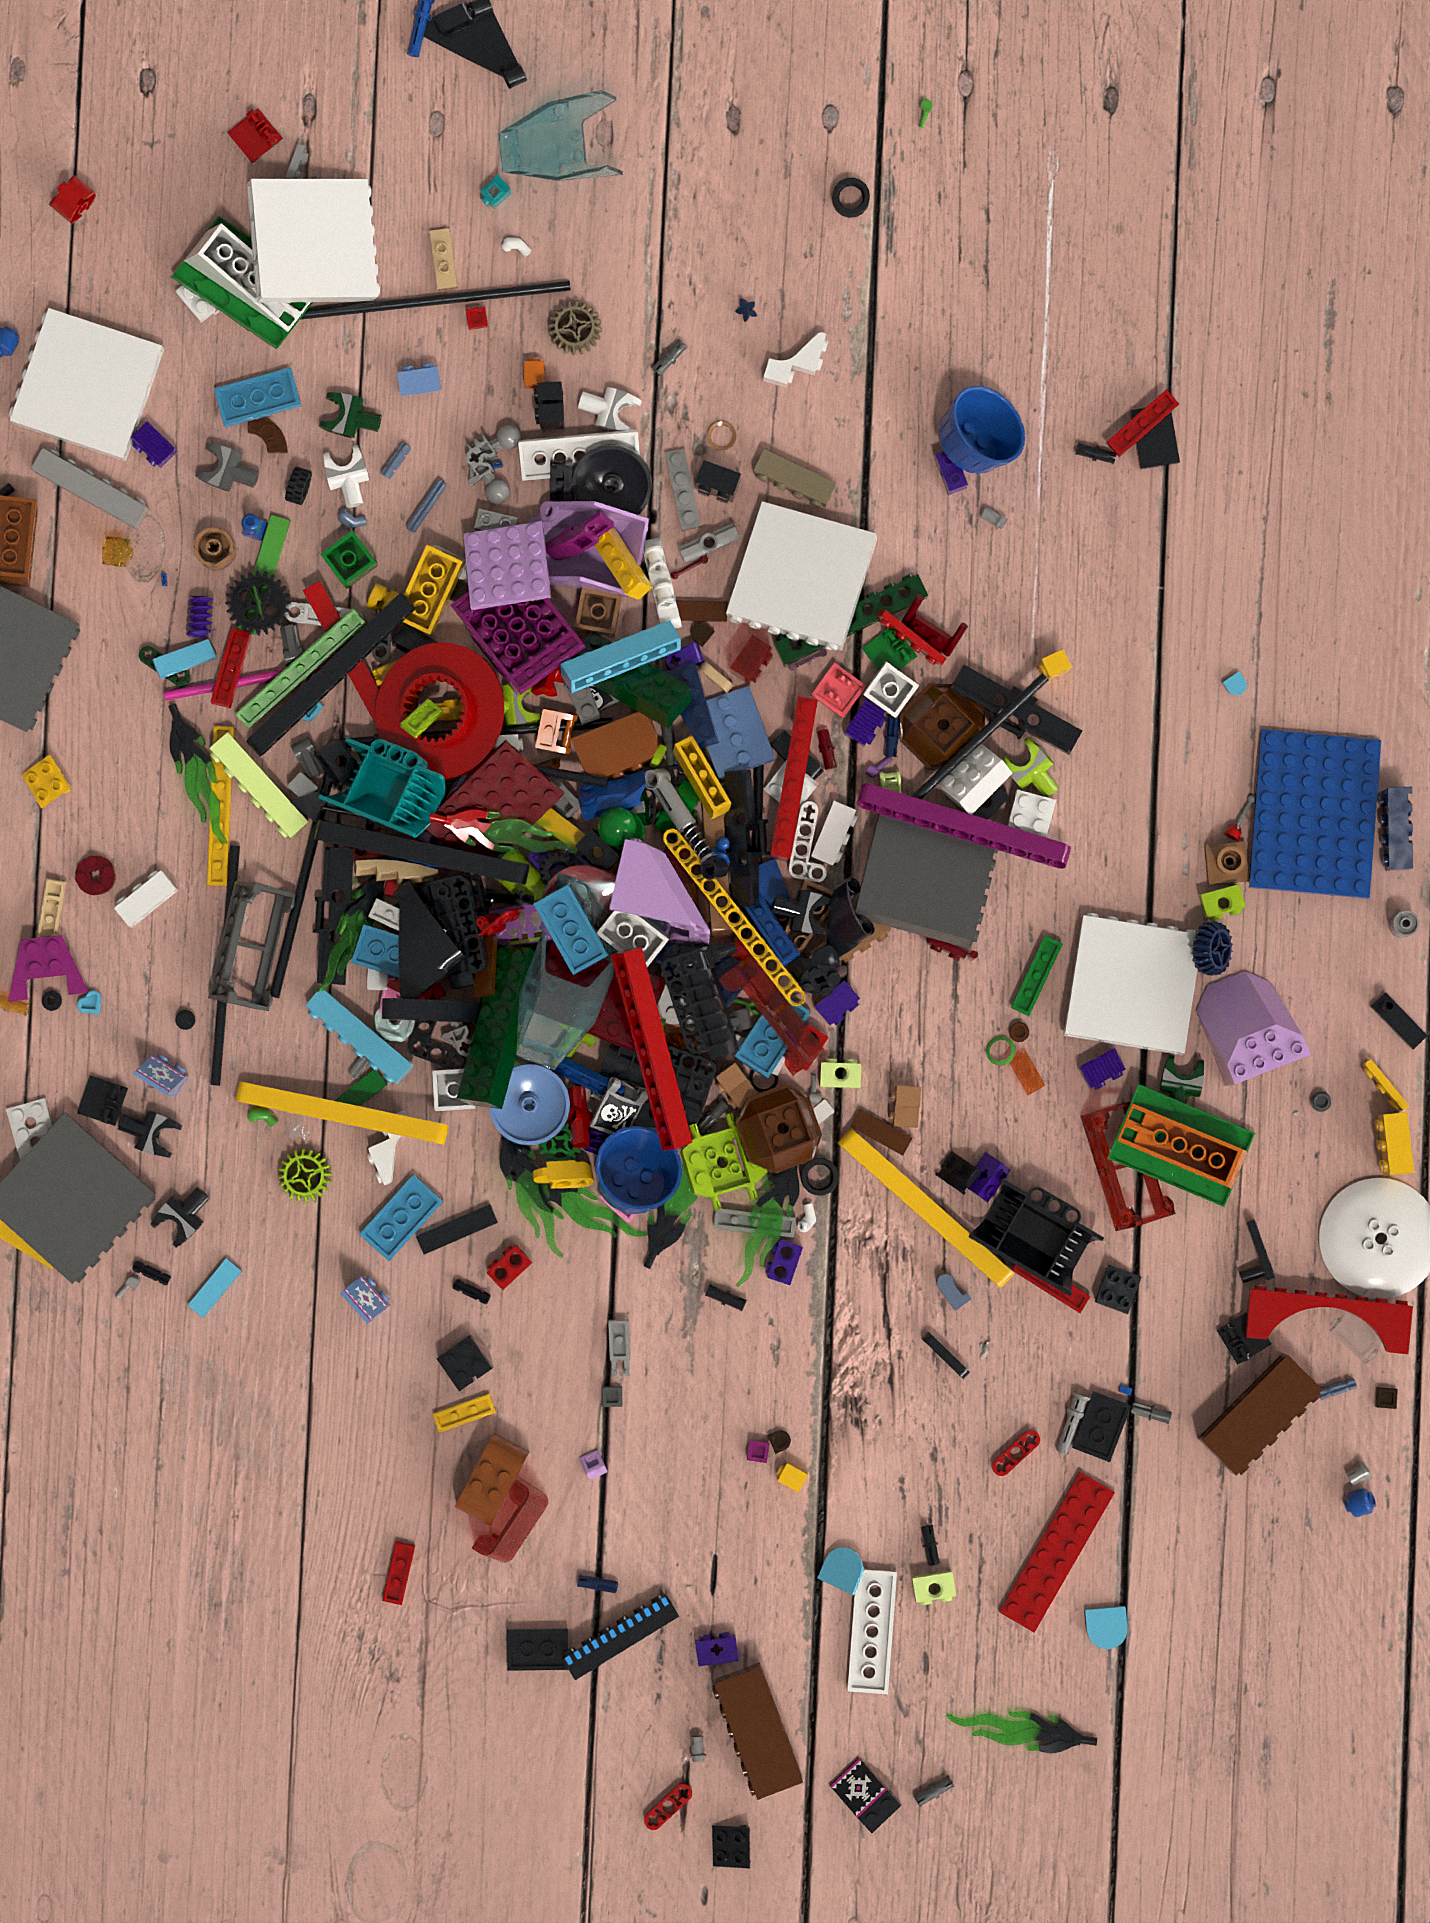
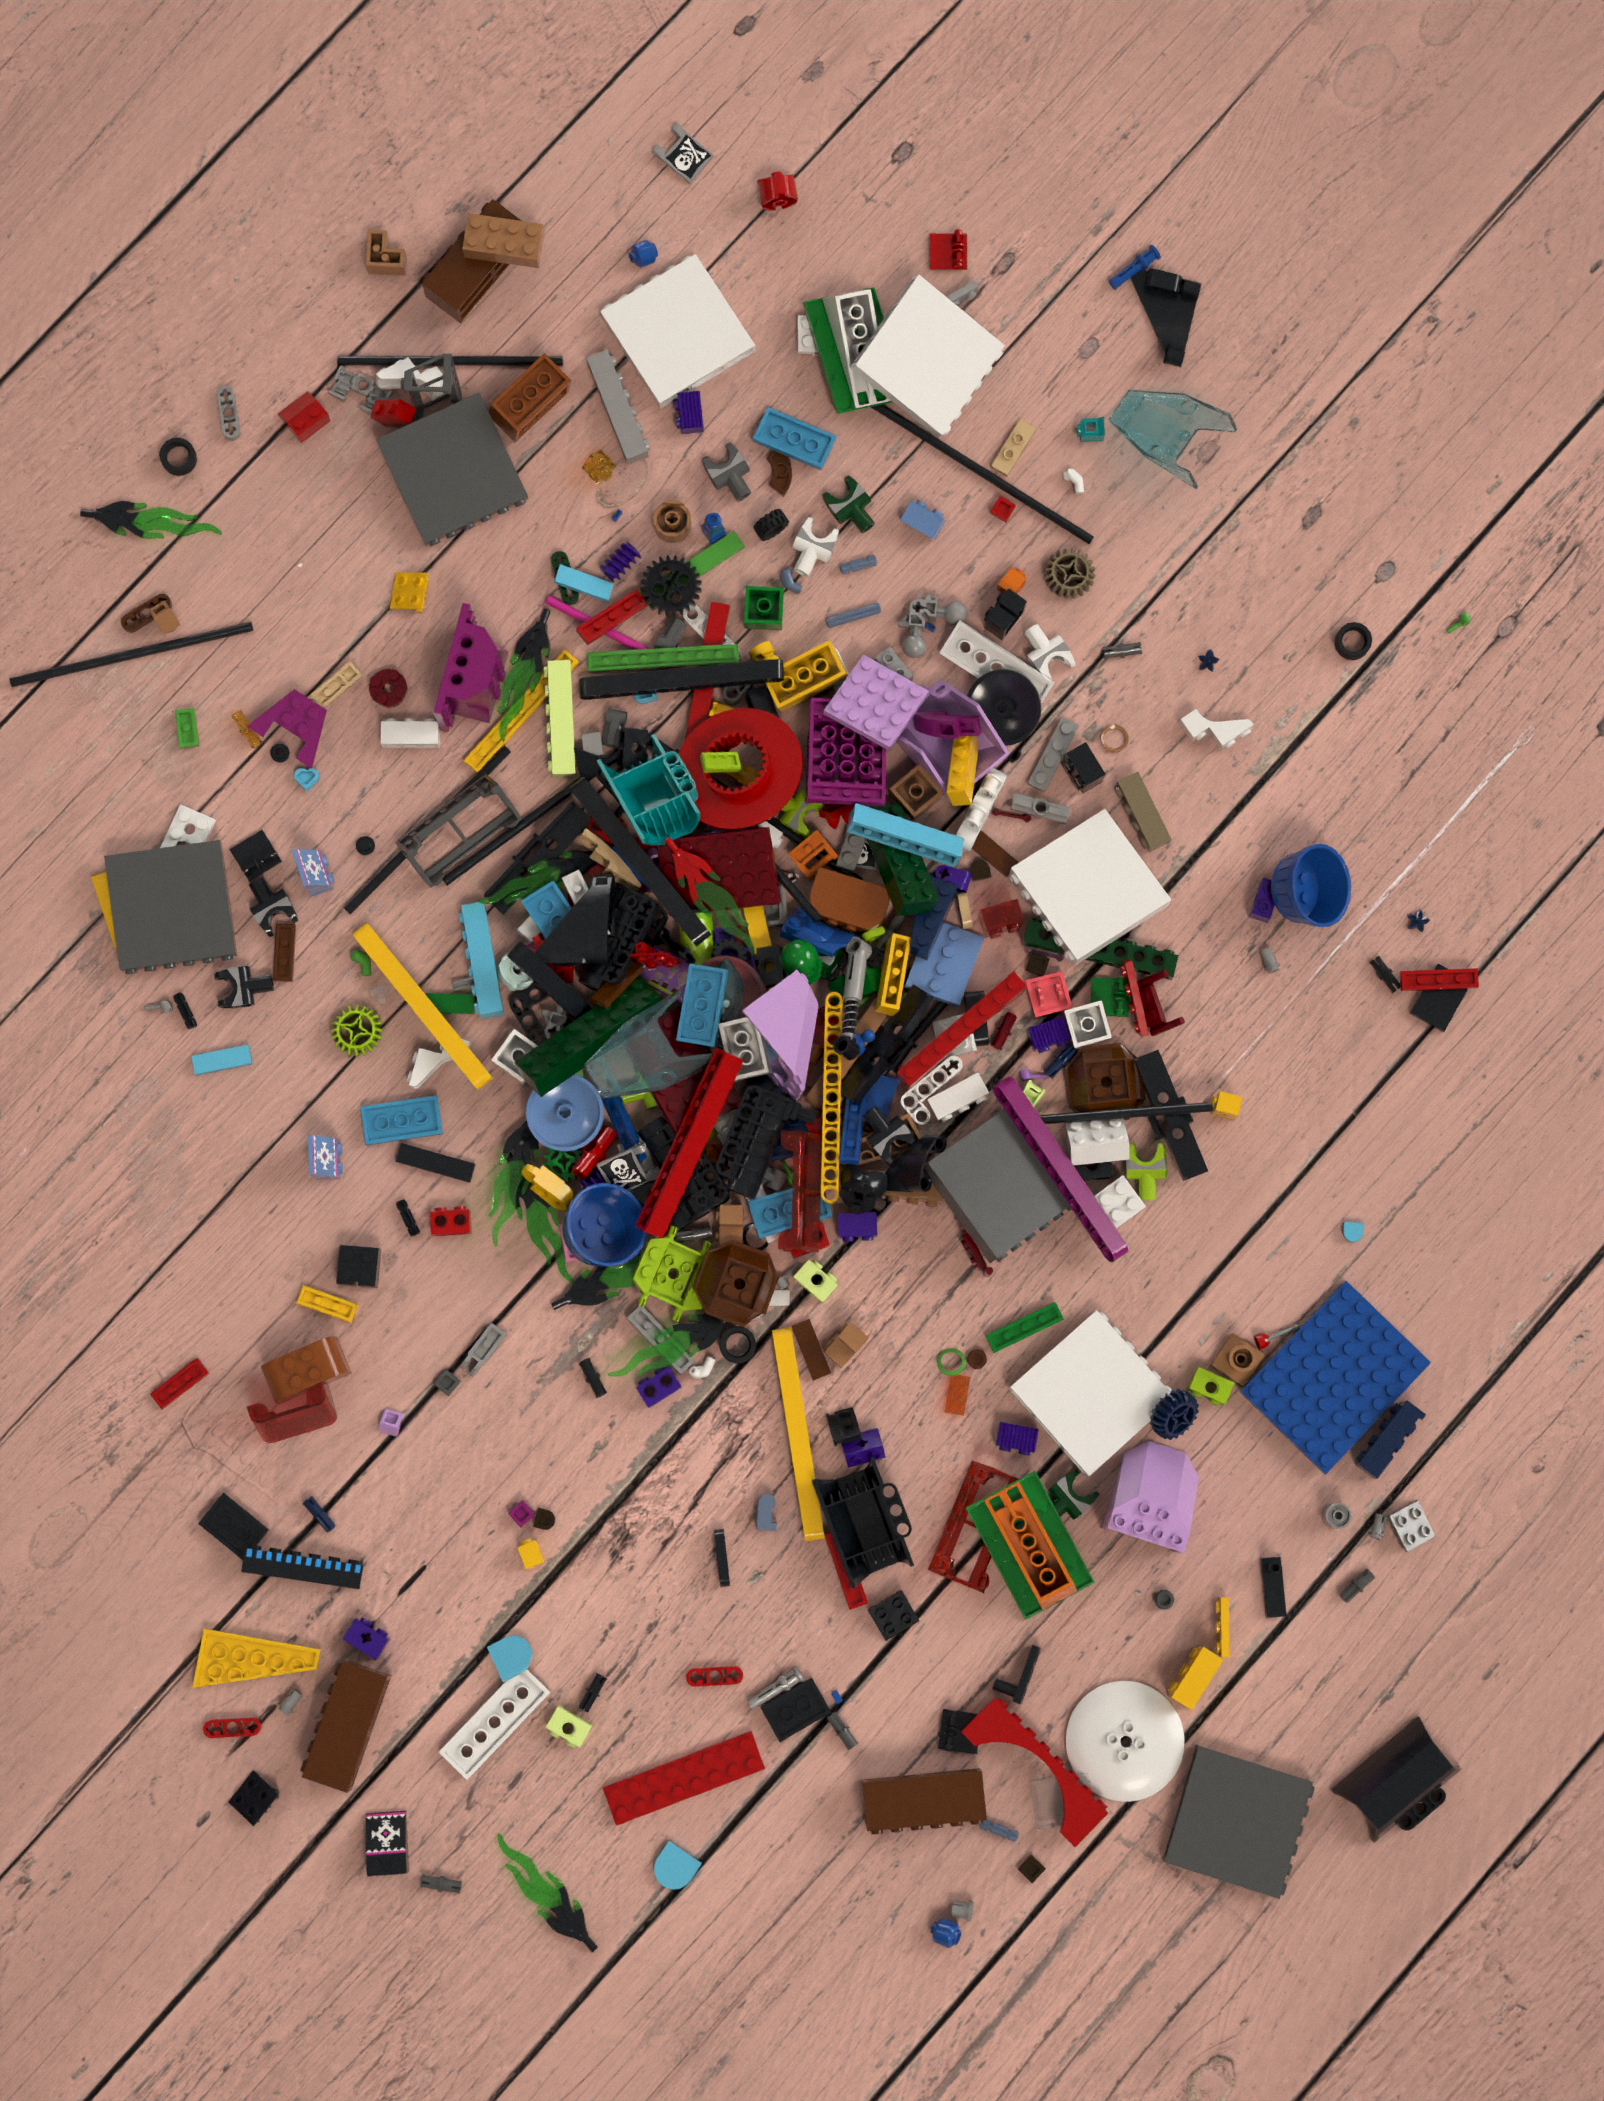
camera: 35 degrees right, 5 degrees down
black hinge [550,460,573,502] -> none
none -> yellow wing [192,1629,321,1688]
none -> reddish brown tile [273,923,296,982]
none -> magenta wedge [433,603,509,732]
none -> dark brown tile [1025,952,1050,976]
none -> dark blue plant [1407,910,1430,933]

